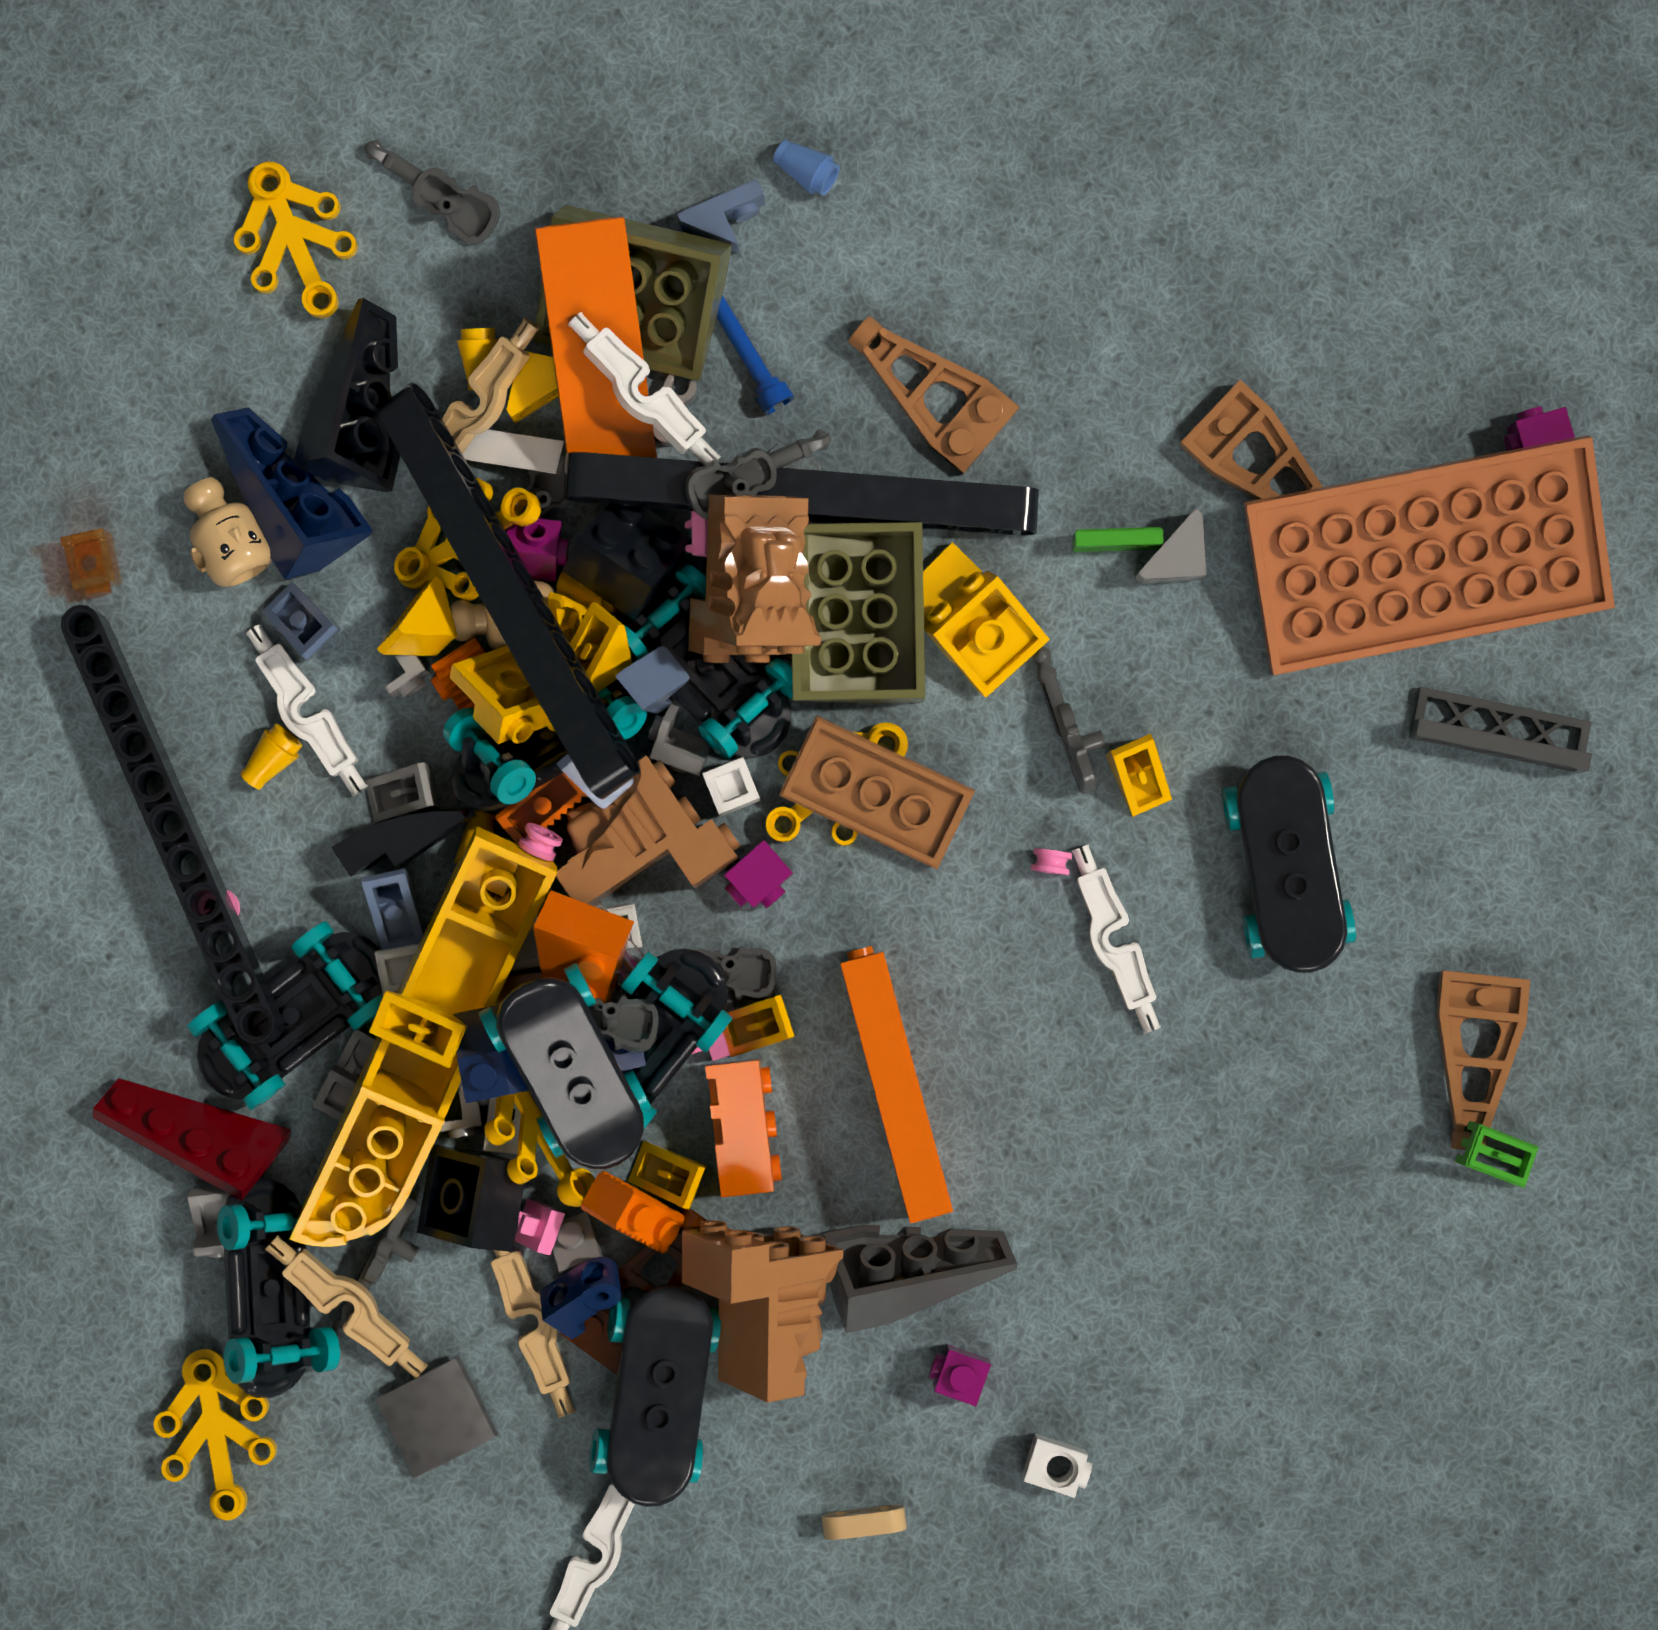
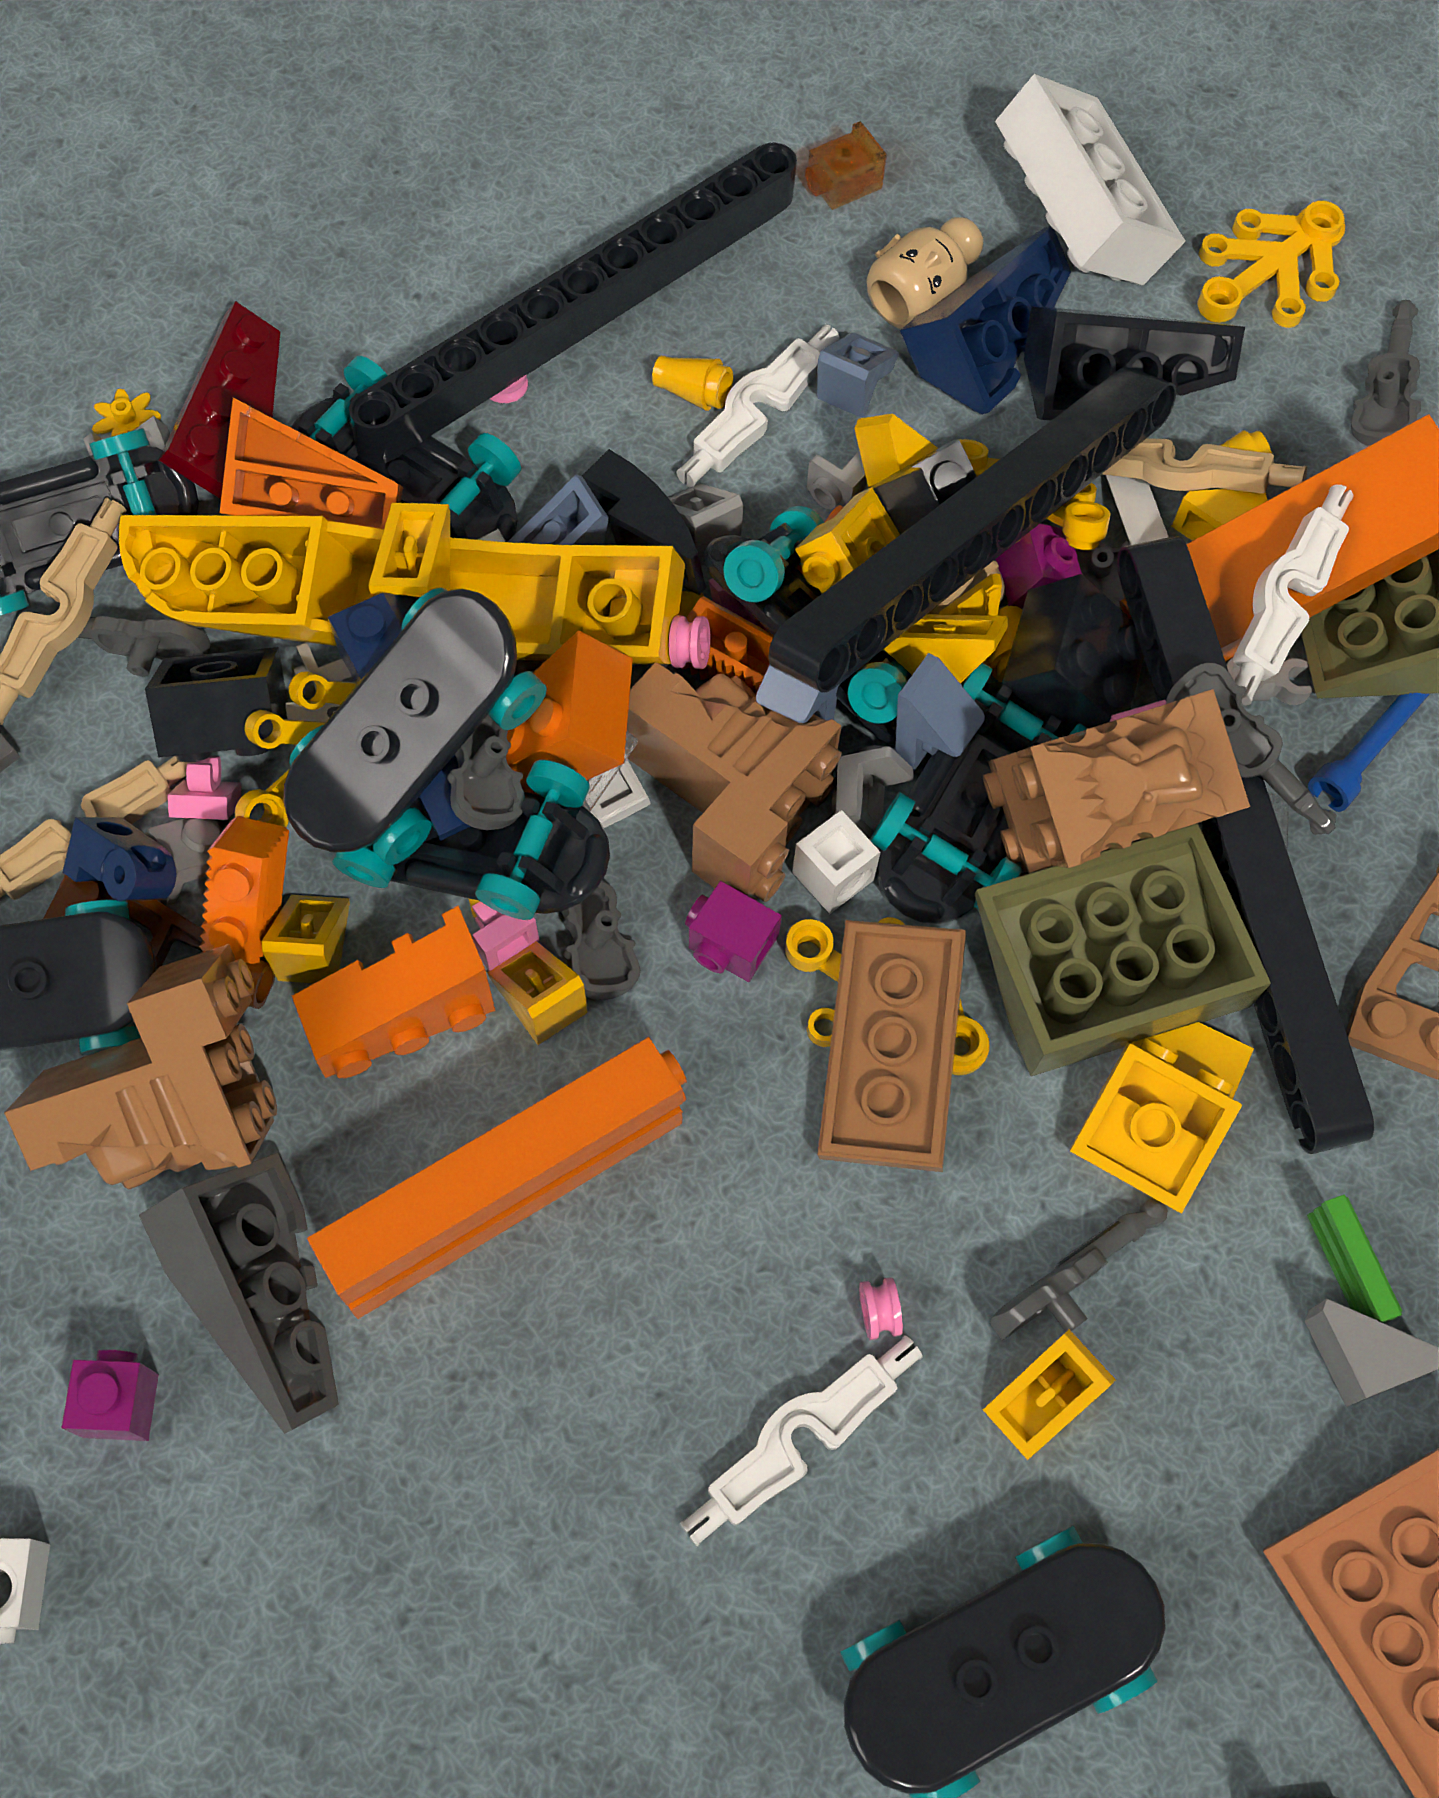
camera: 70 degrees right, 20 degrees down
none -> yellow plant [92,388,161,437]
none -> orange wedge [220,398,403,529]
none -> black slope [860,440,977,535]
none -> white brick [995,74,1186,285]

